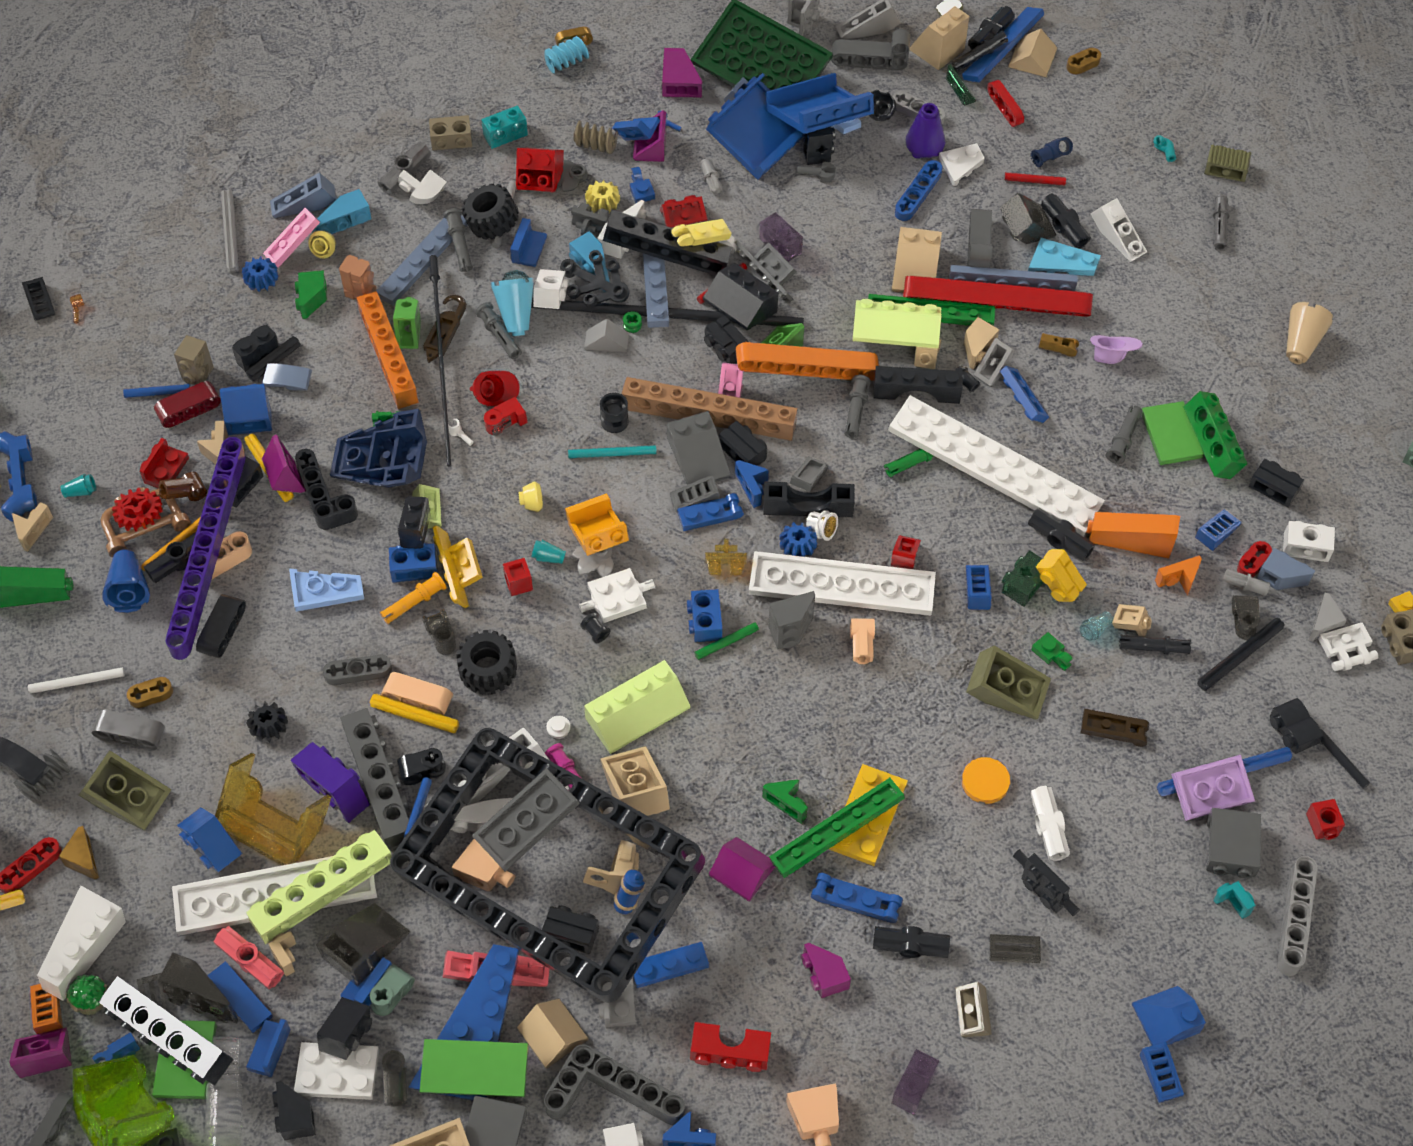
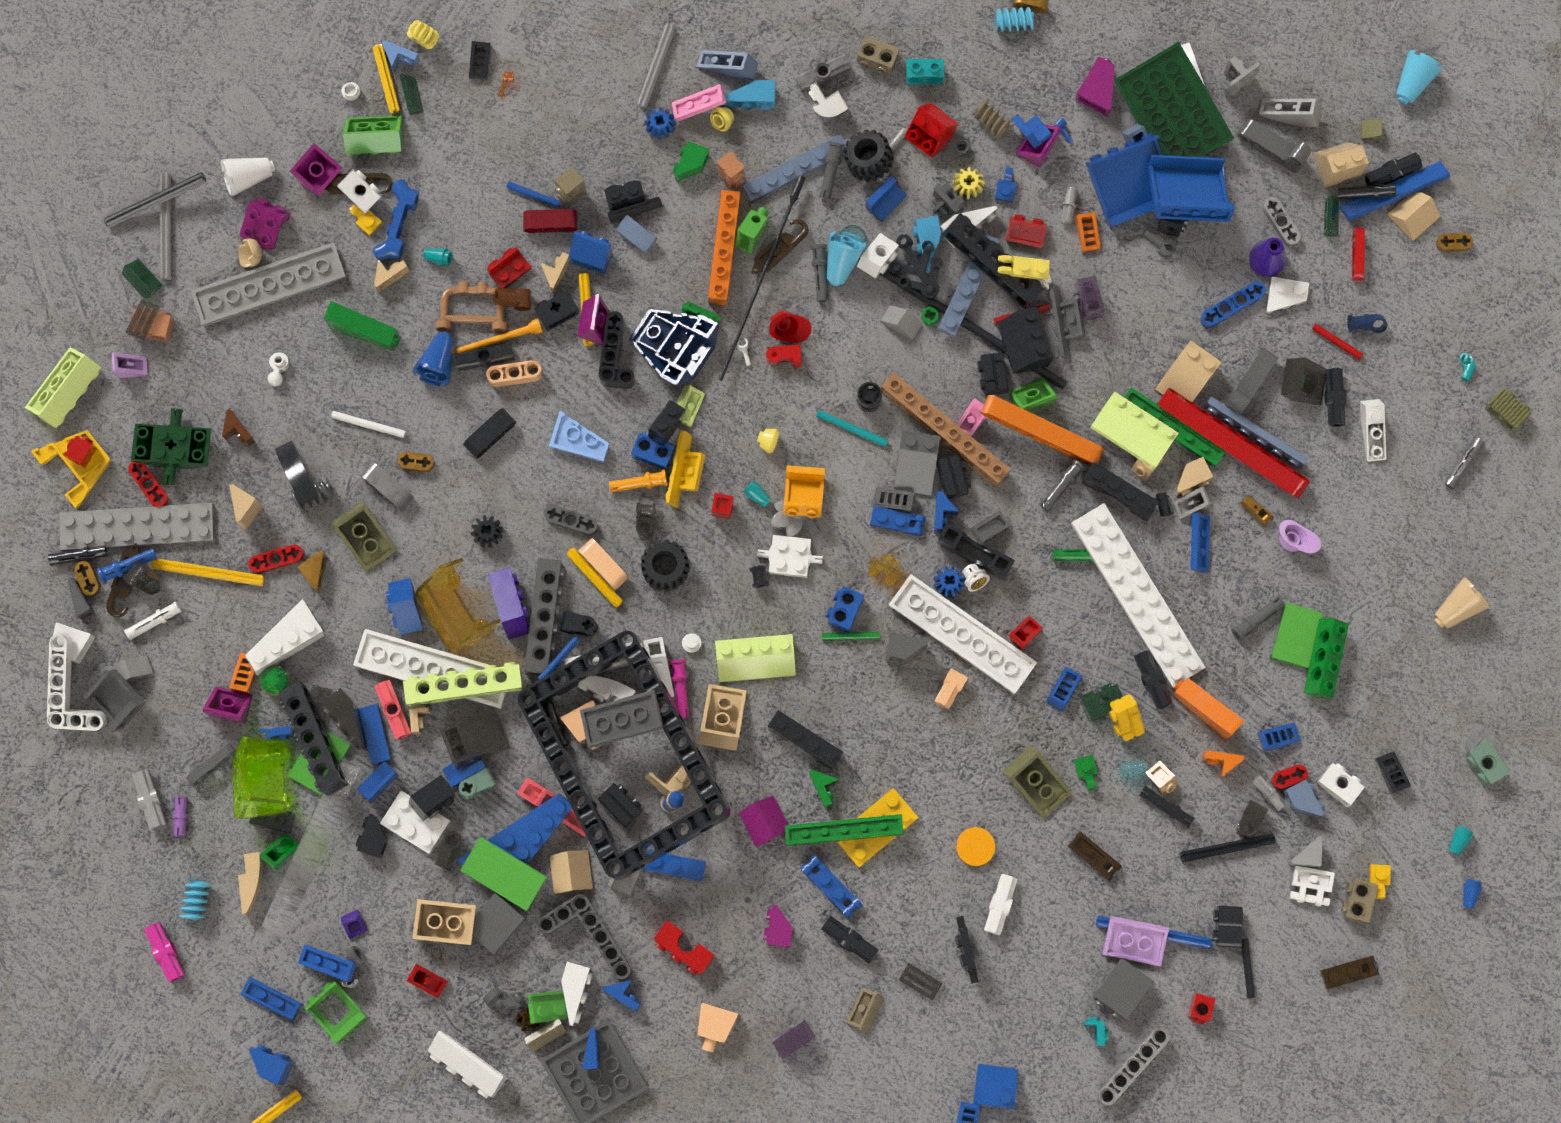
camera: 30 degrees right, 20 degrees up
red gear [112,487,163,532] -> none
dark purple beam [165,437,246,660] -> none
black hair [869,90,896,121] -> none
medium azure wing [1028,238,1101,276] -> none
black brick [1249,458,1304,508] -> none
none -> black arch [767,710,843,771]
none -> orange slope [1075,212,1101,252]
none -> black slope [1375,751,1411,794]

